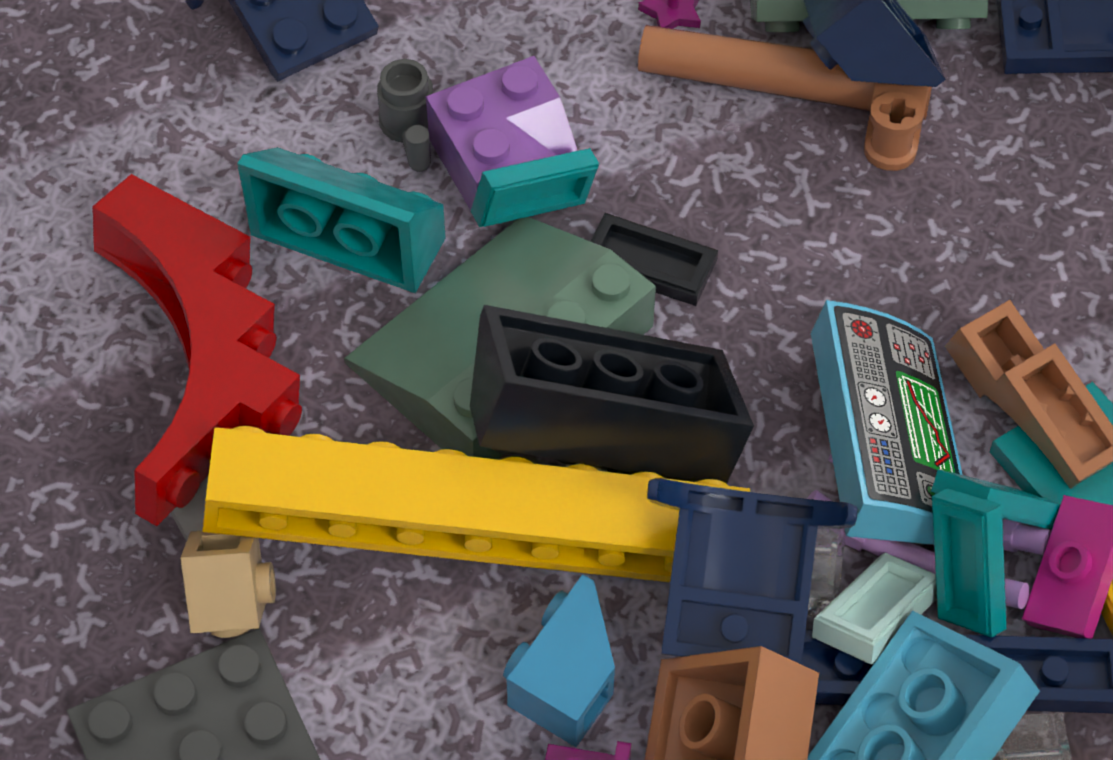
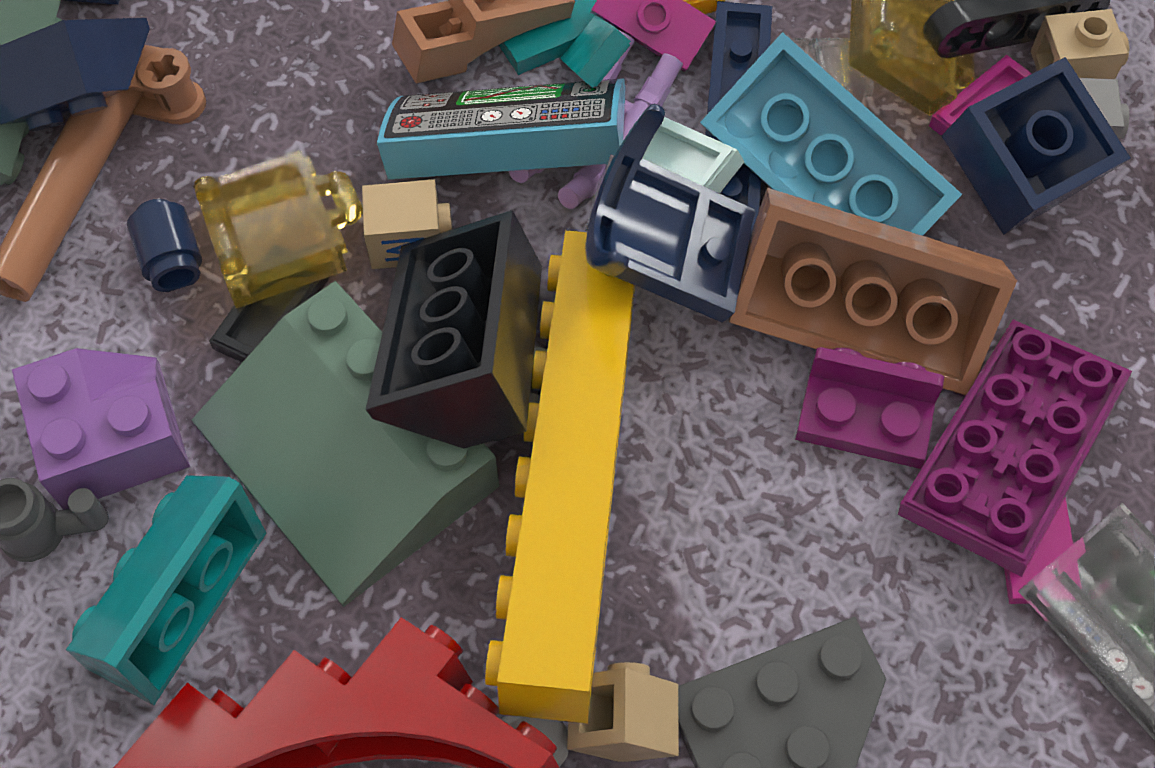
camera: 85 degrees left, 5 degrees up
teal tile [470,148,600,227] -> none
dark azure slope [503,574,615,748] -> none
teal tile [932,488,1007,638] -> none
none -> dark blue brick [127,199,202,292]
none -> clear yellow piece [193,150,363,308]
none -> tan brick [362,179,453,269]

